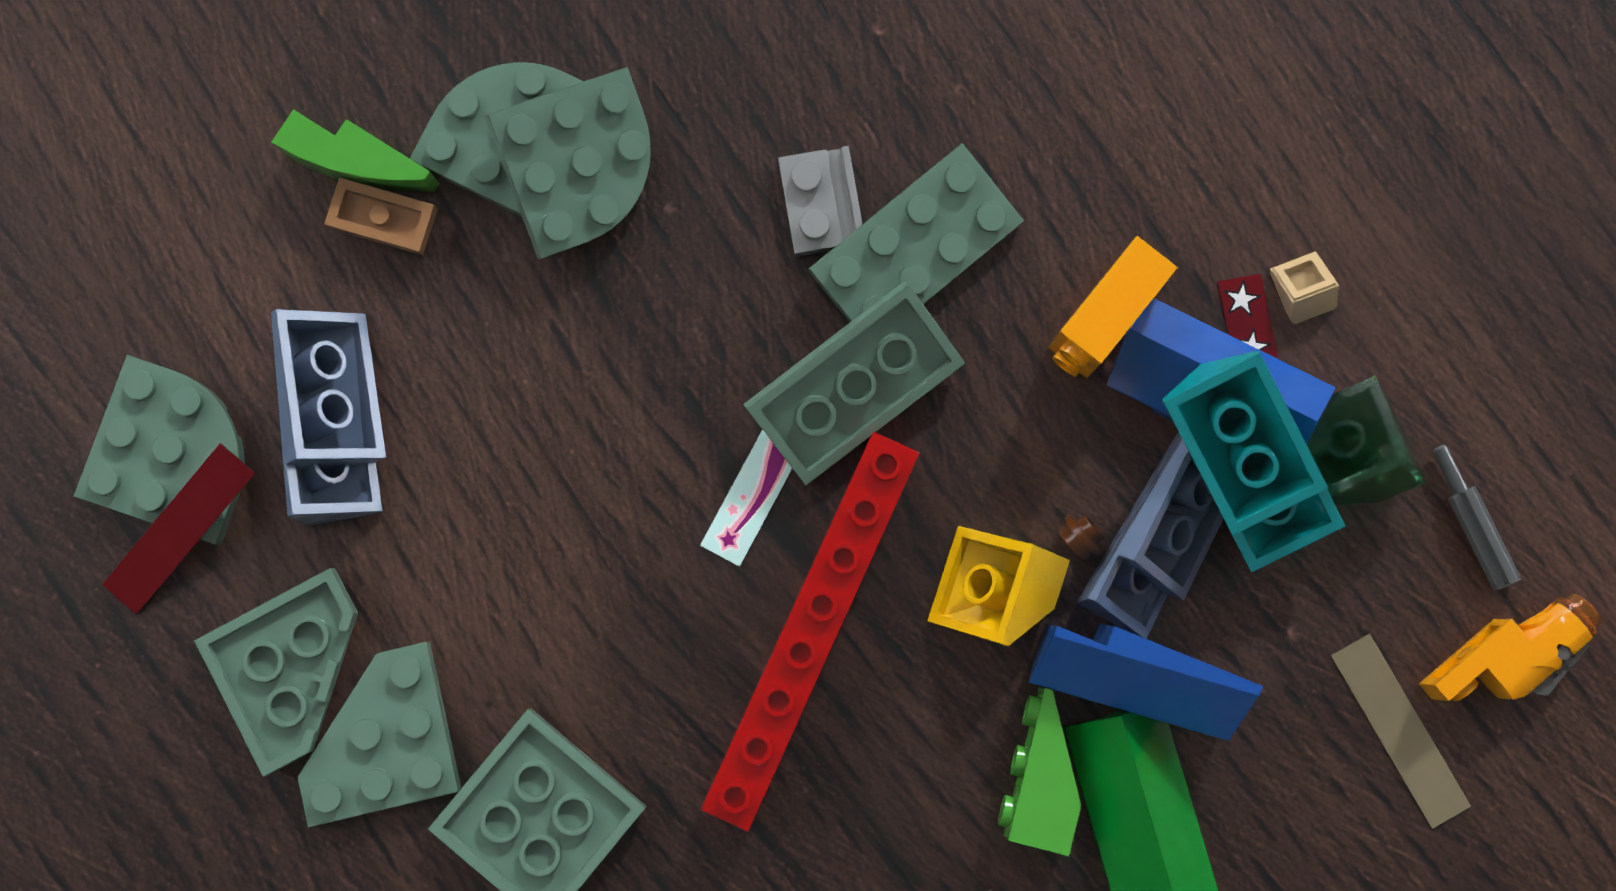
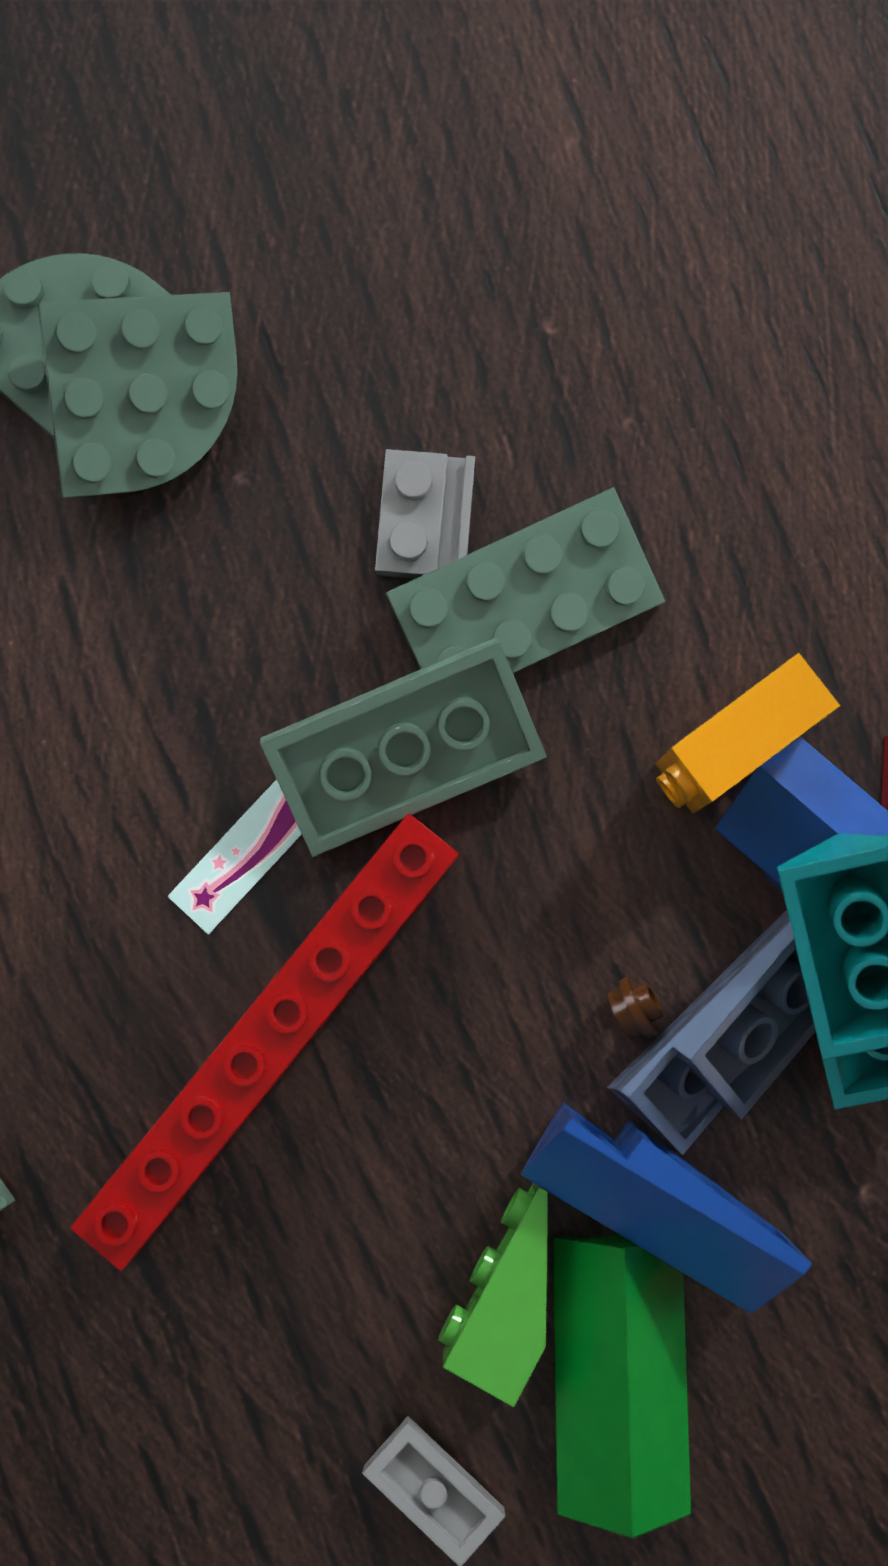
camera: 15 degrees right, 0 degrees up
yellow slope [927,526,1070,646] -> none

